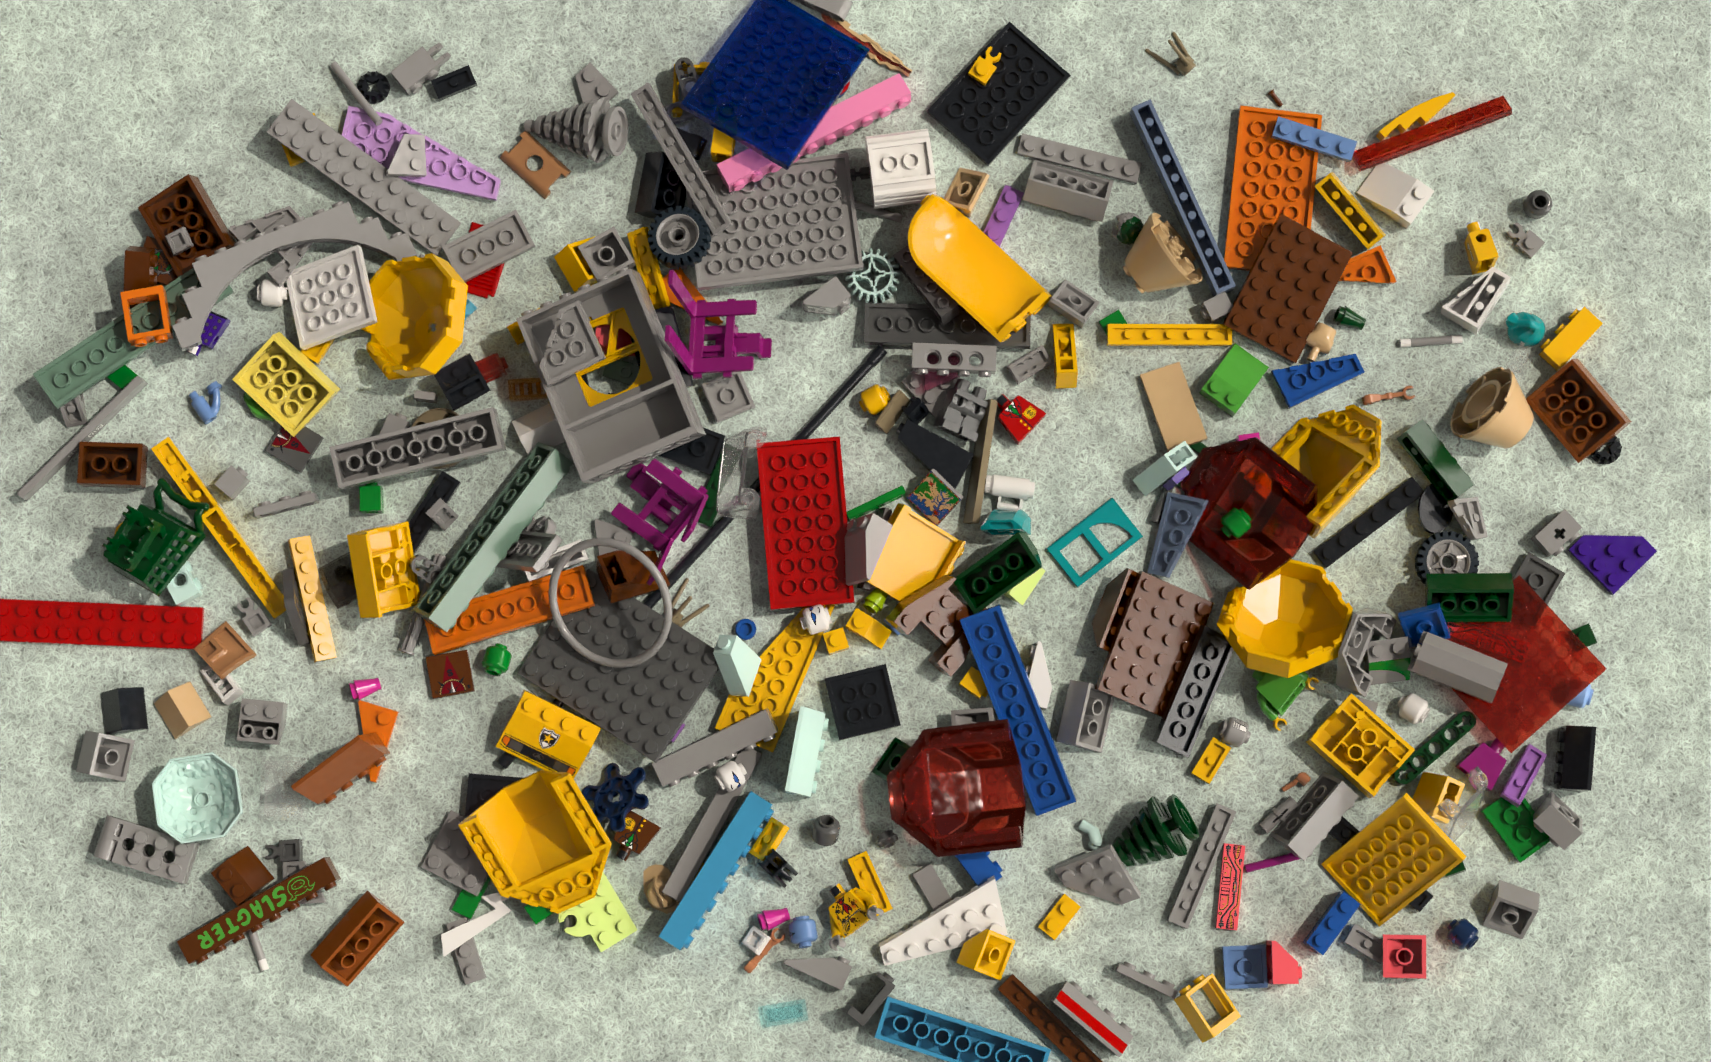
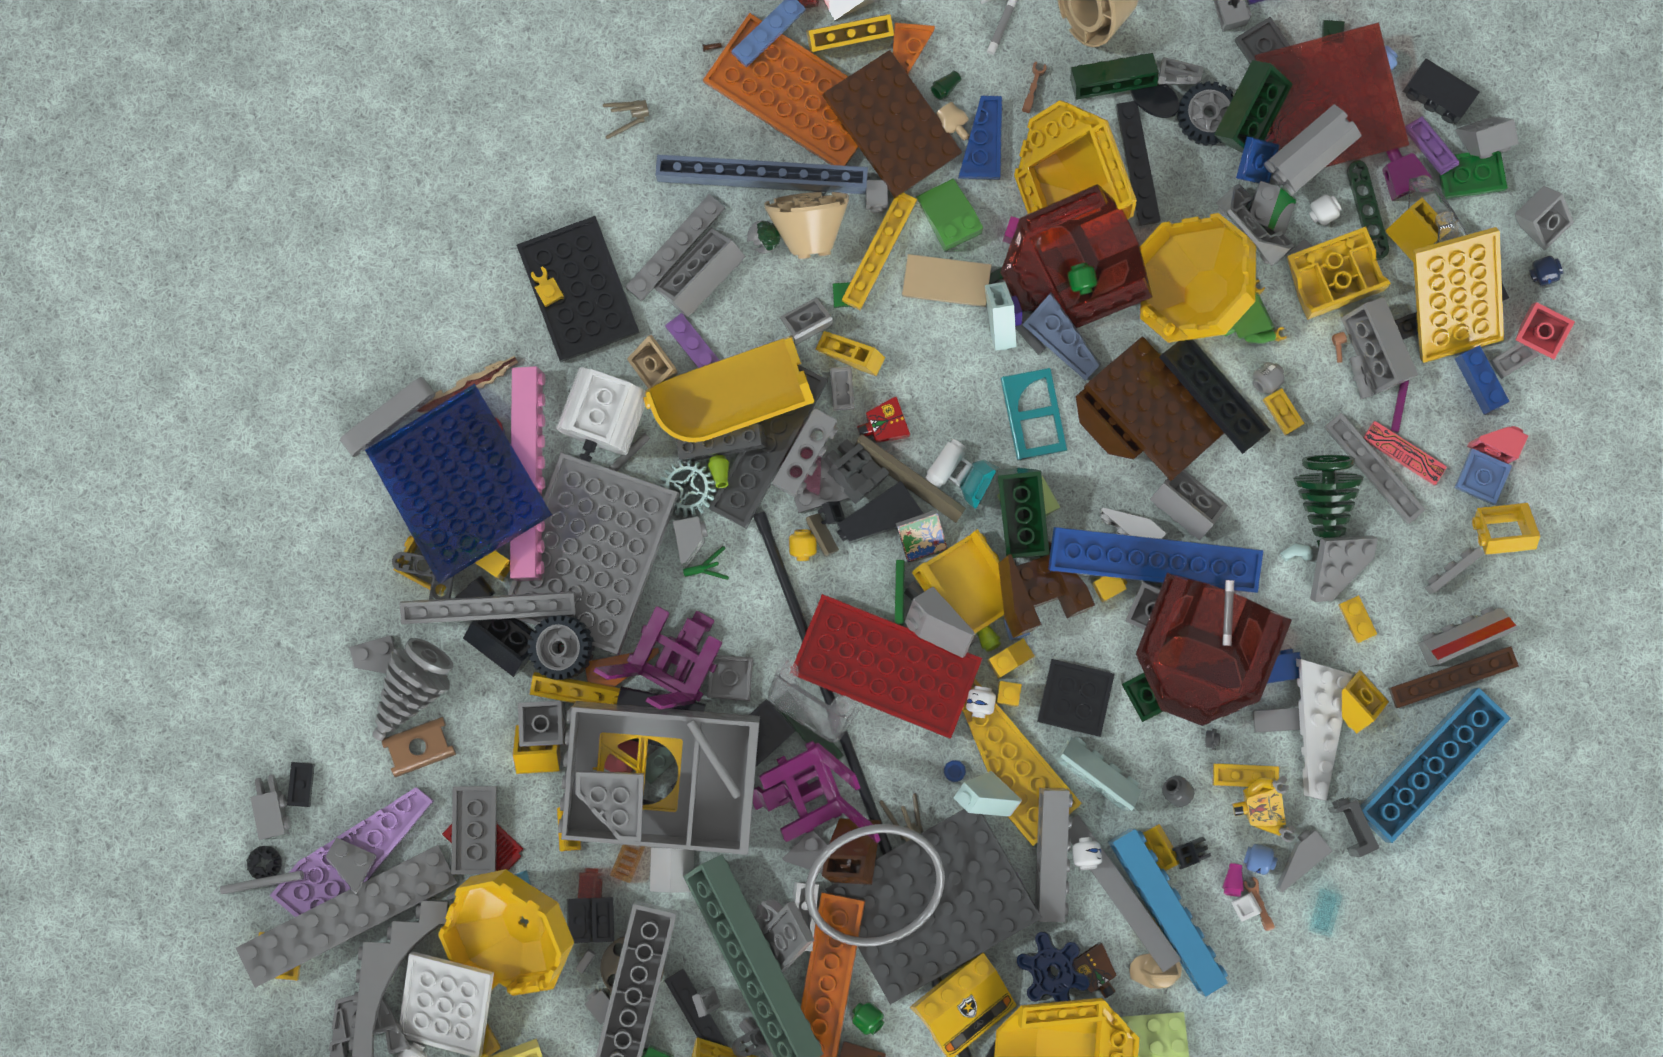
camera: 60 degrees left, 0 degrees up
none -> green plant [683,546,729,580]
none -> light grey bar [687,719,742,799]
none -> lime cone [708,455,729,488]
none -> light grey bar [1223,580,1234,646]

